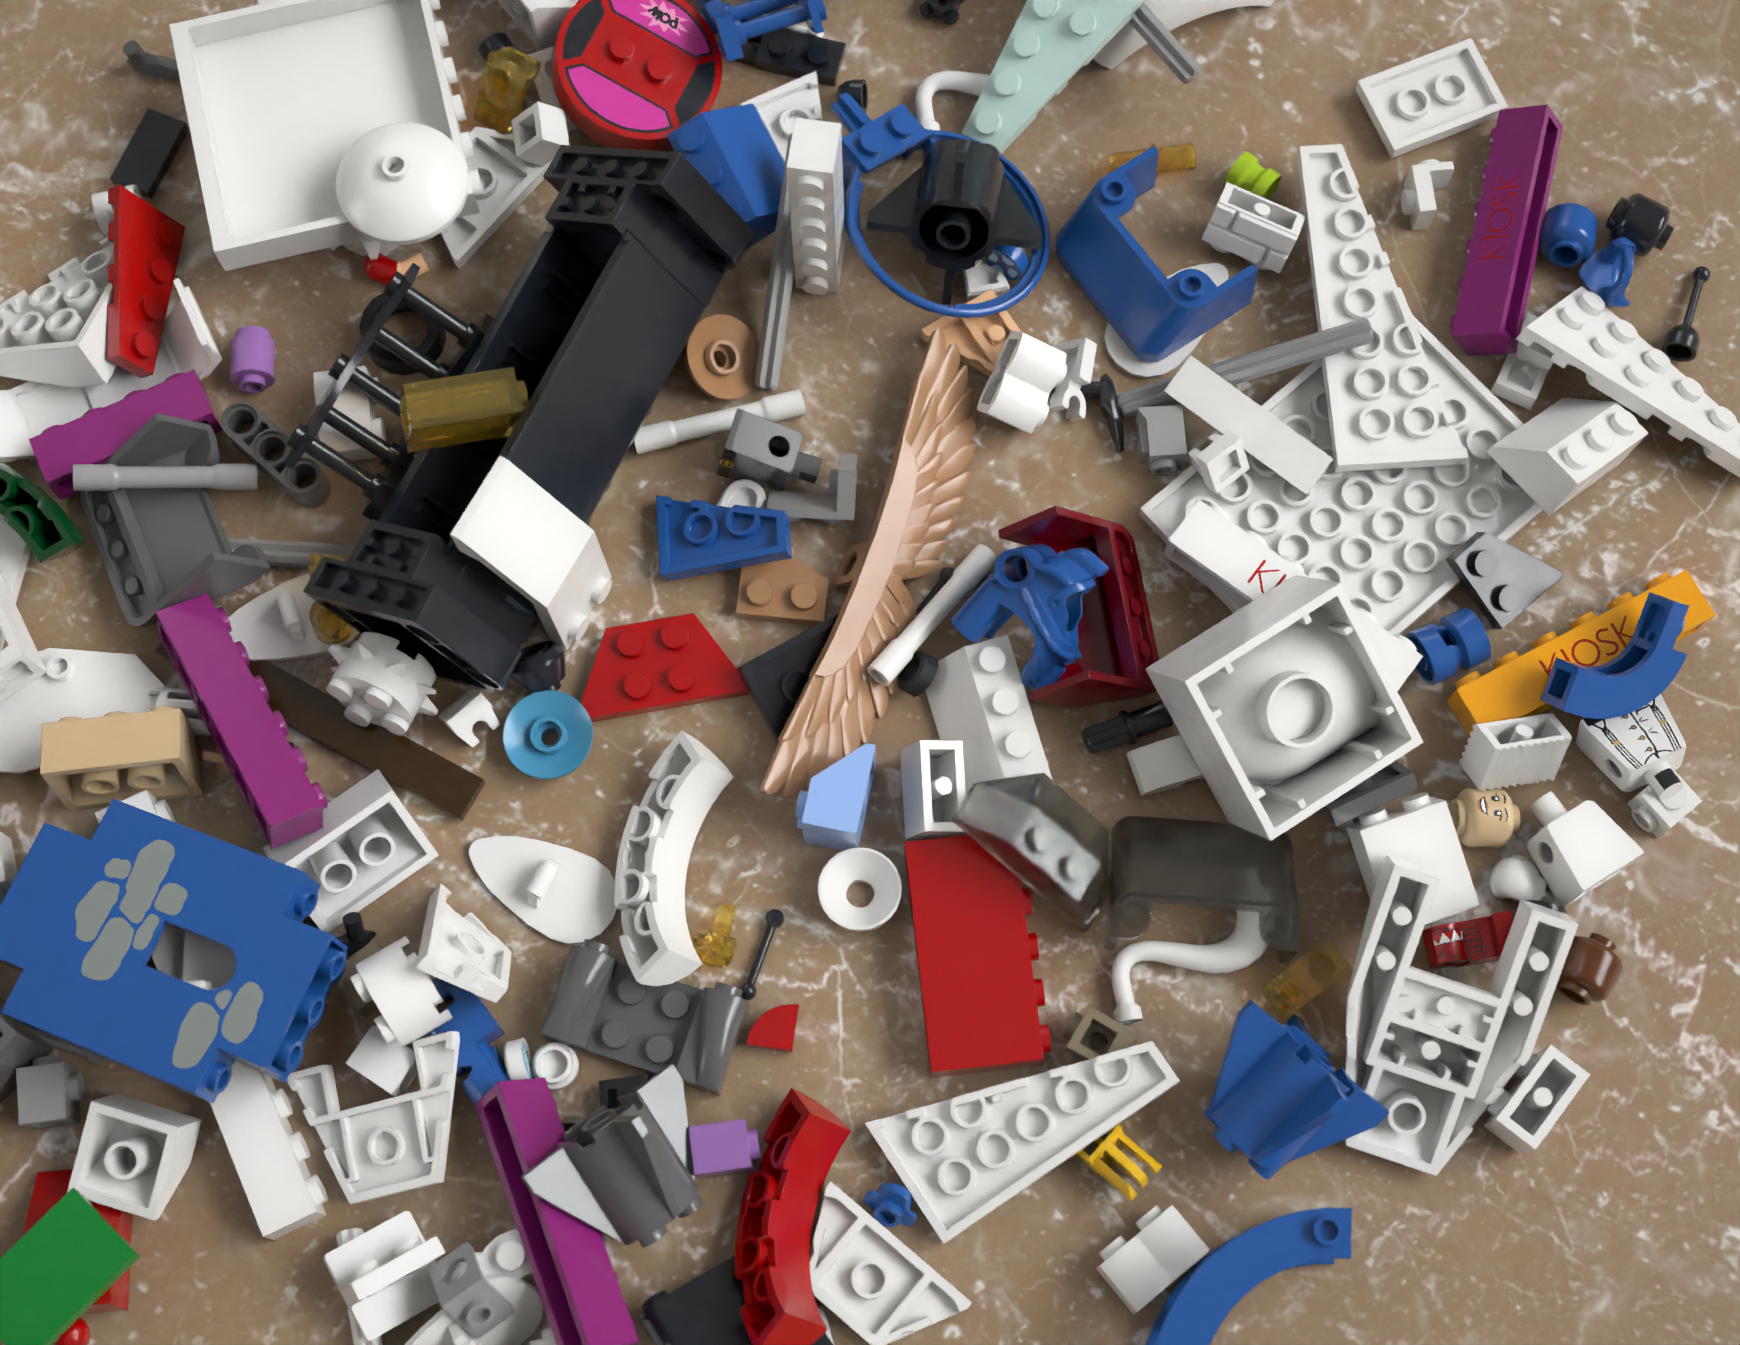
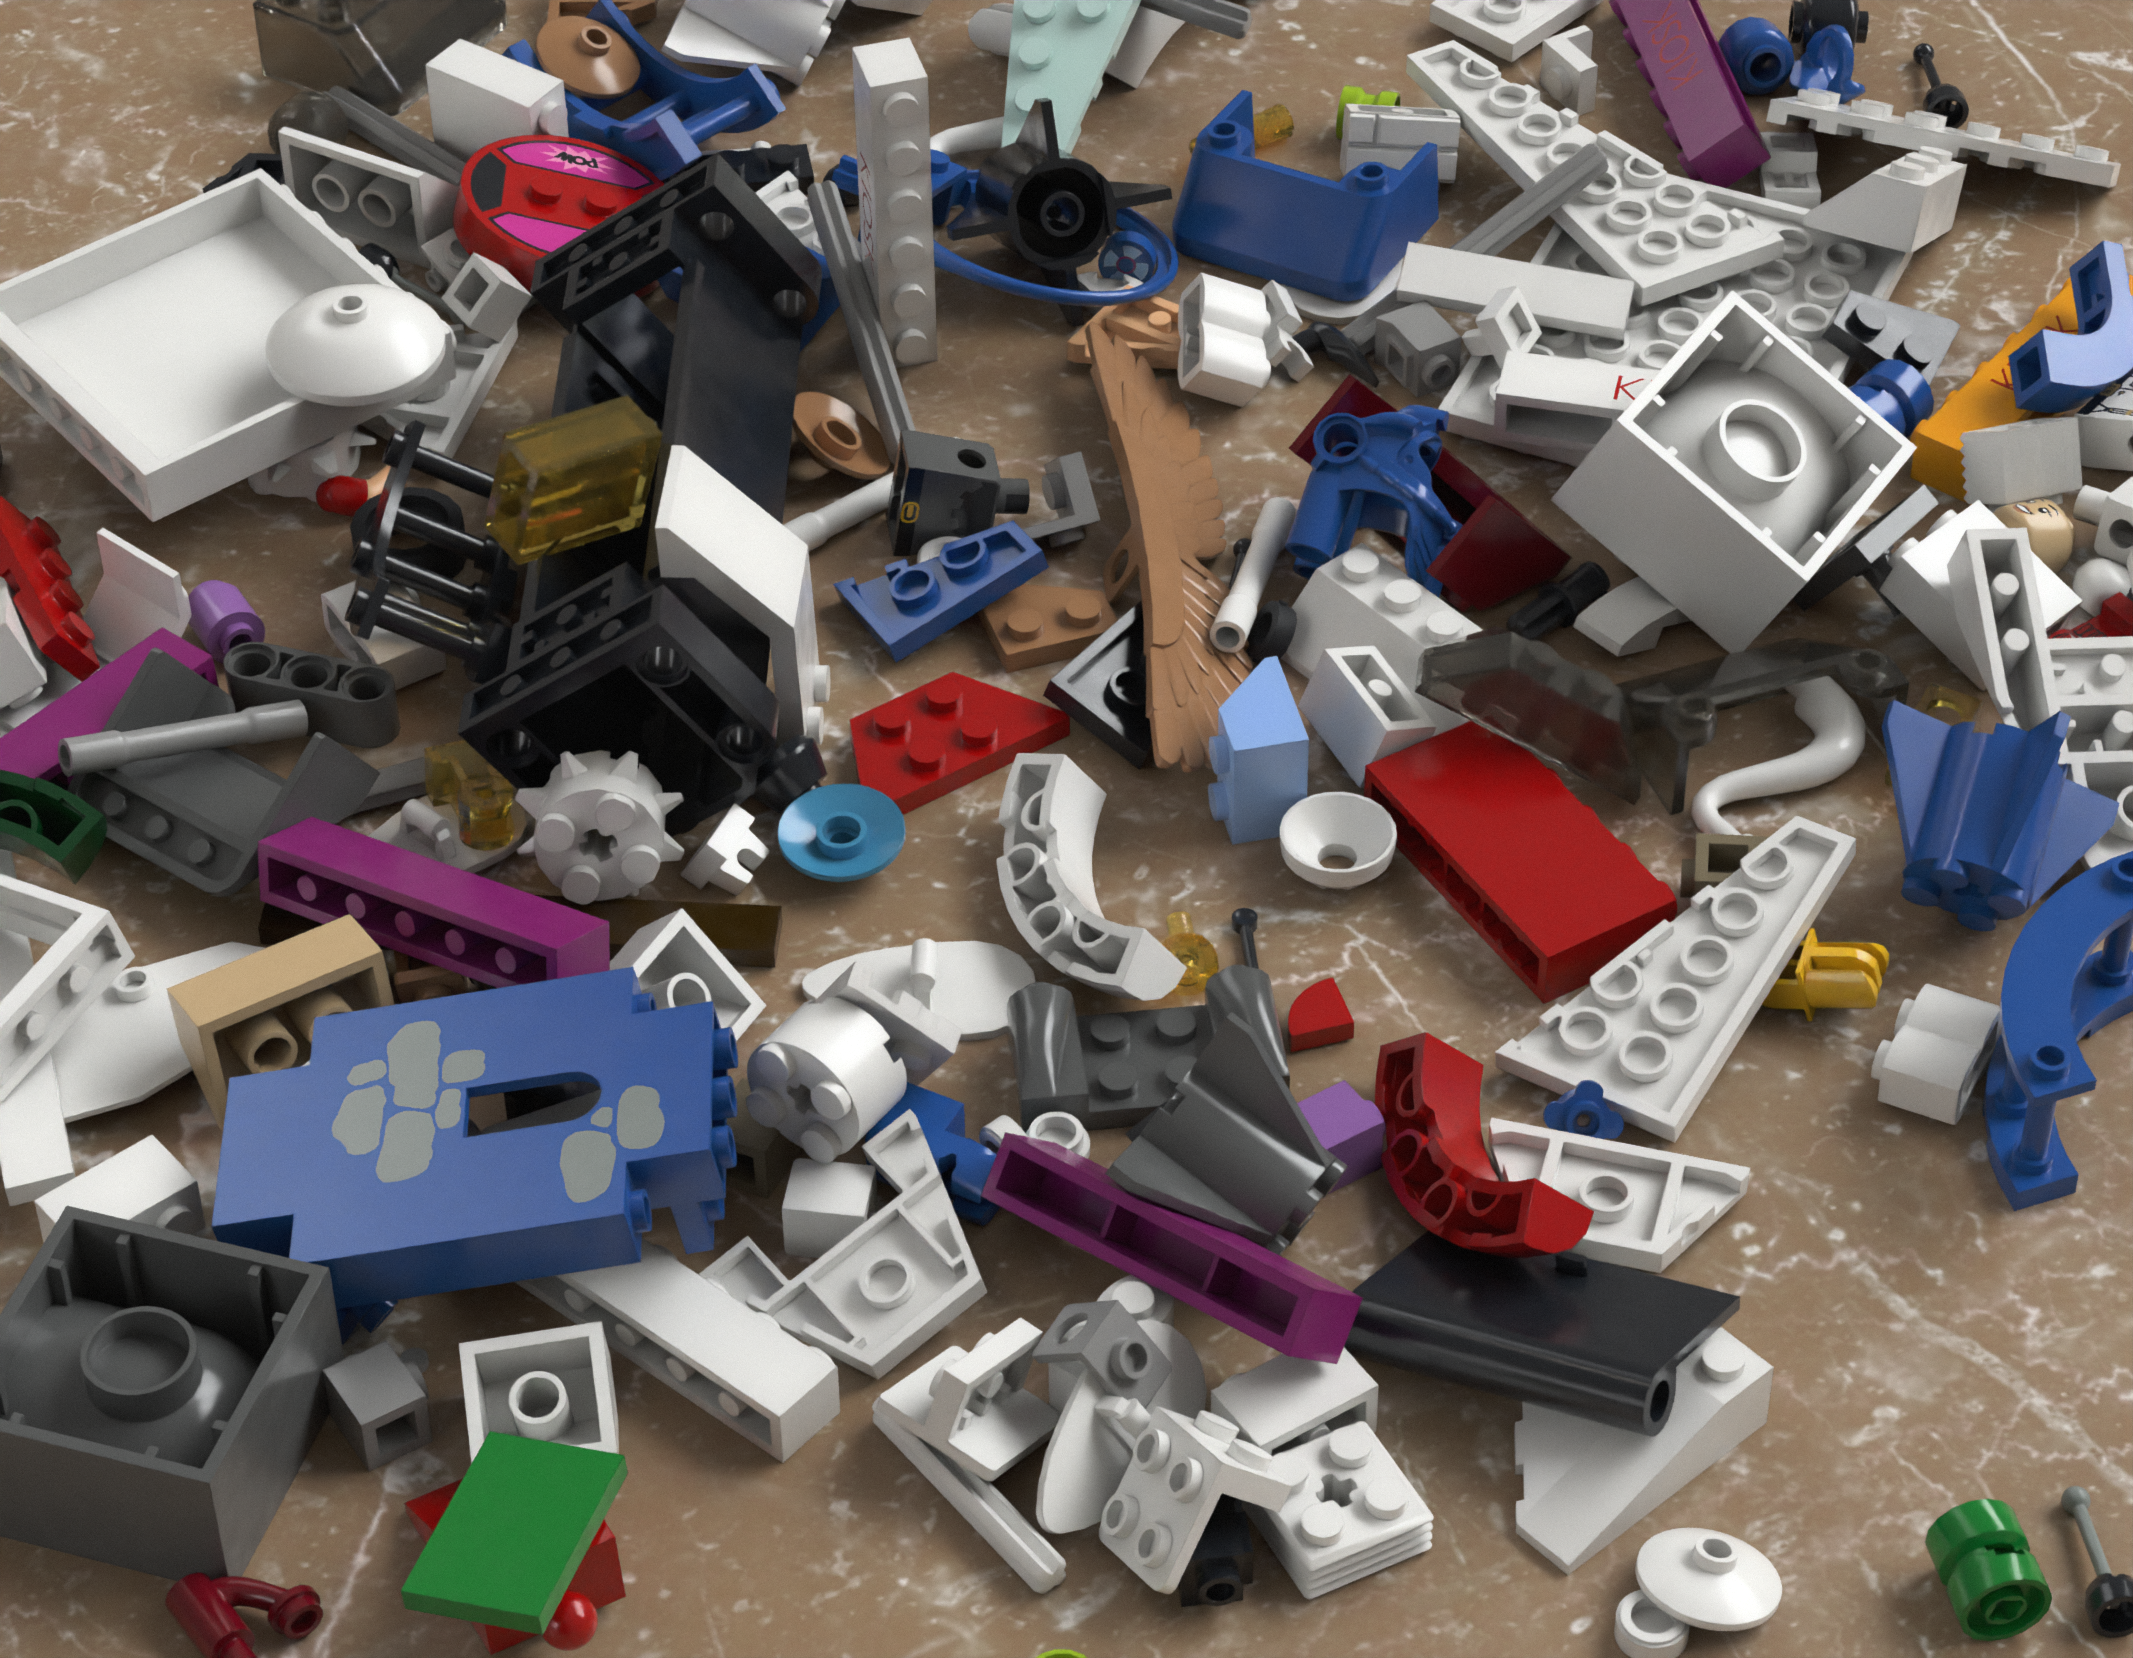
camera: 25 degrees left, 30 degrees down
clear yellow leg [474,46,542,135] -> none

